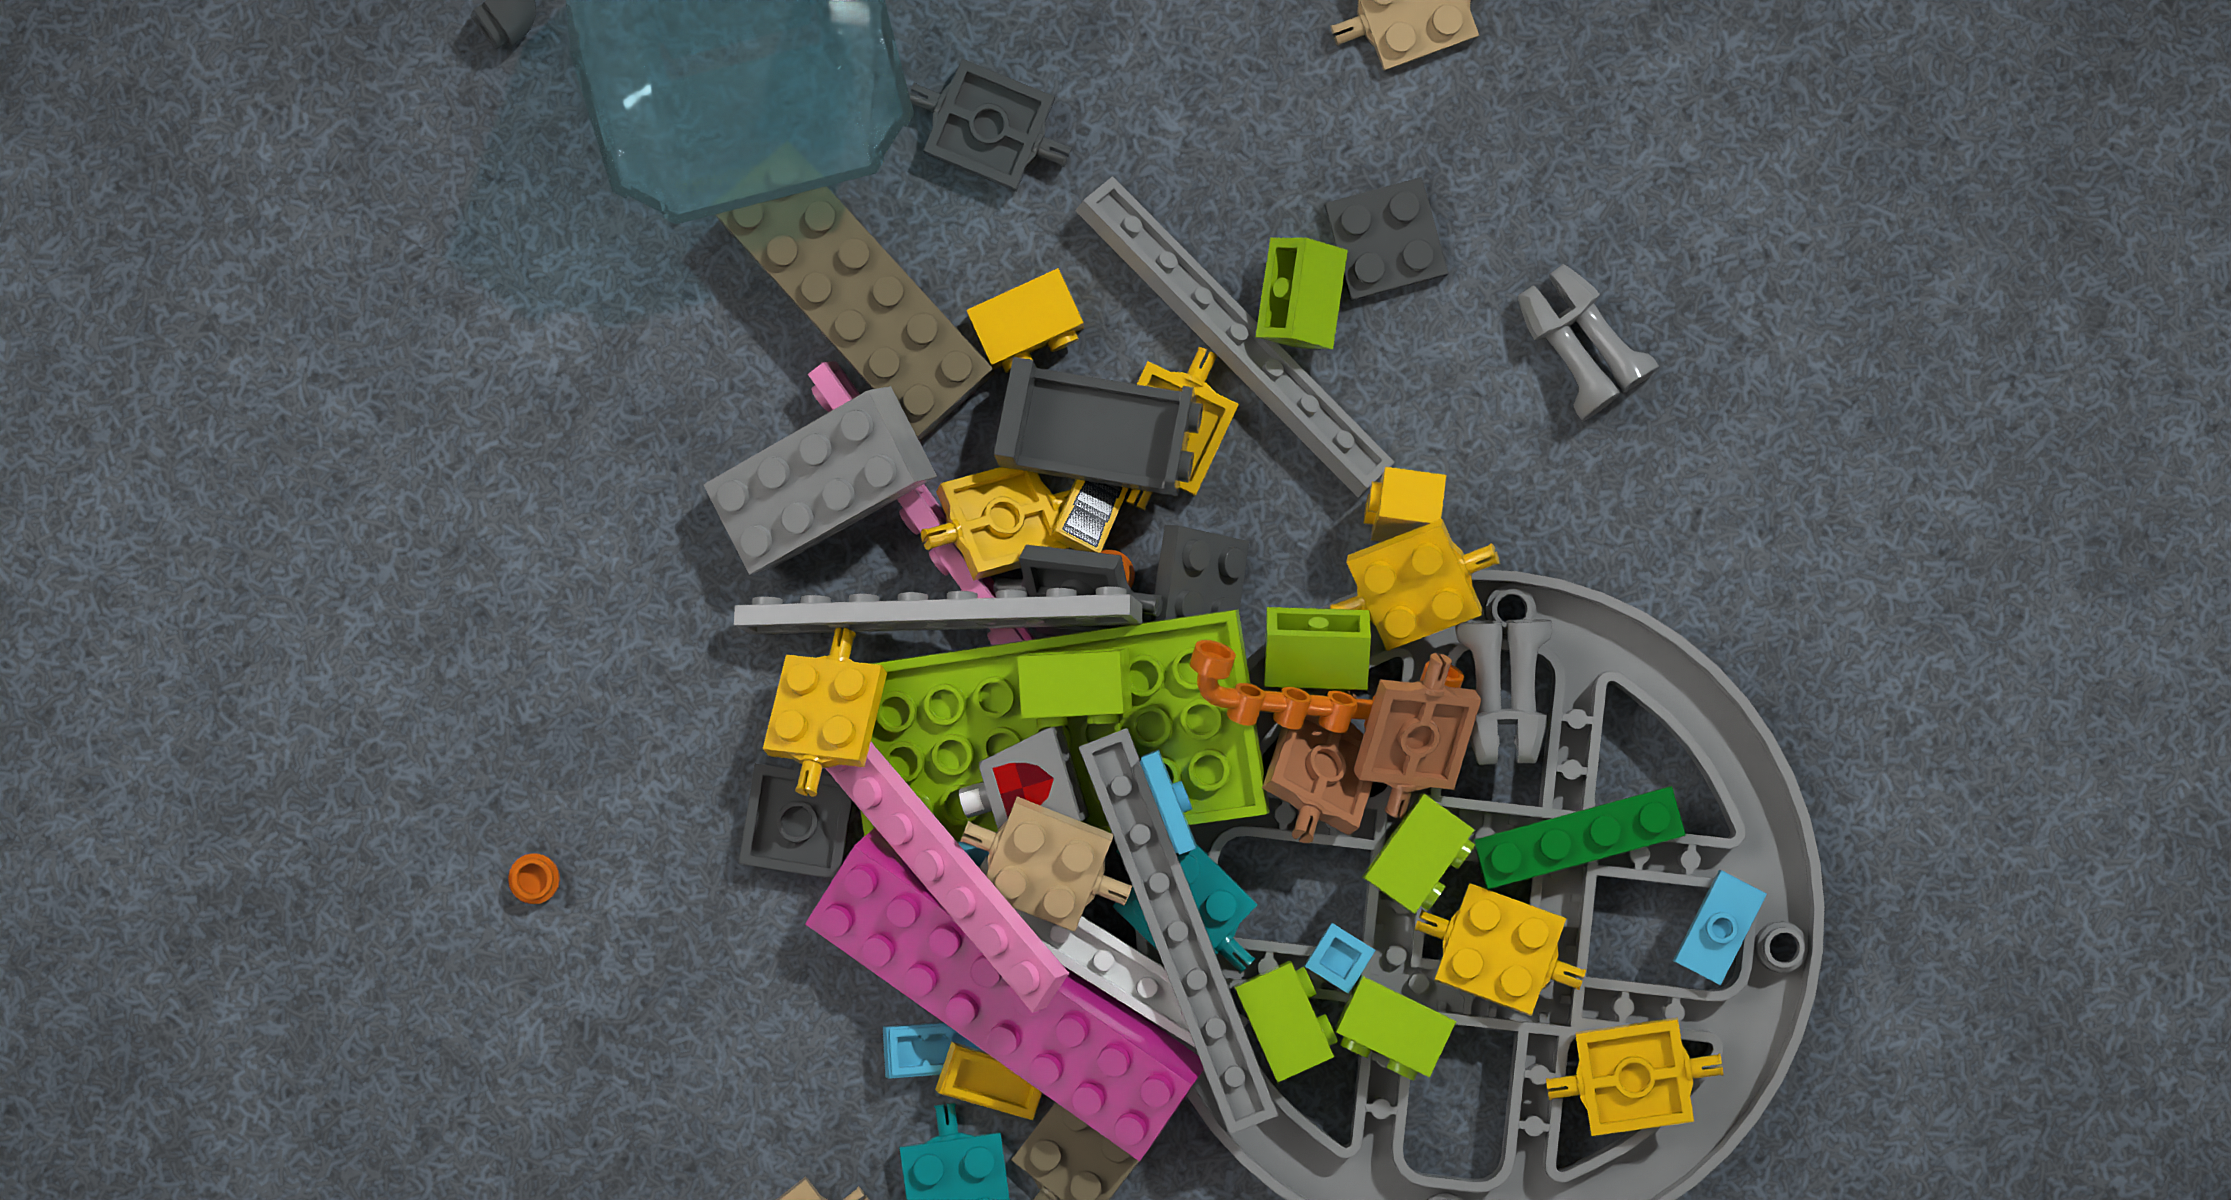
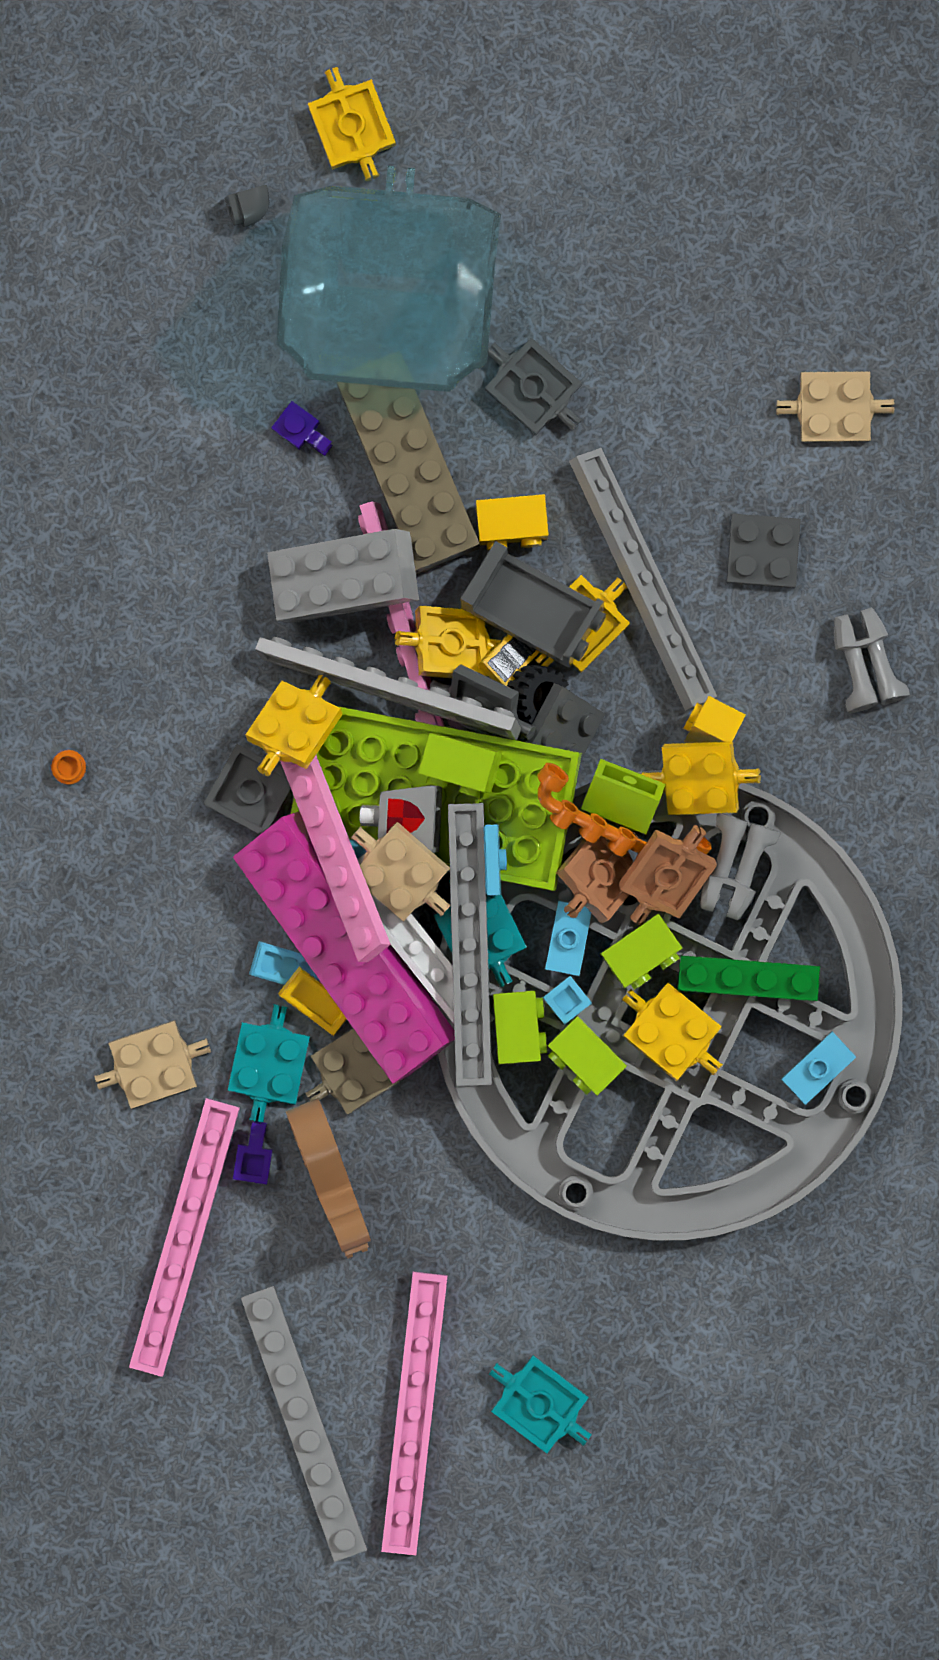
camera: 20 degrees right, 0 degrees up
lime brick [1255,238,1348,349] -> none
yellow plate [1546,1017,1724,1136] -> none
none -> dark purple plate [271,401,333,456]
none -> black tyre [507,665,570,725]
none -> medium azure plate [545,901,592,976]

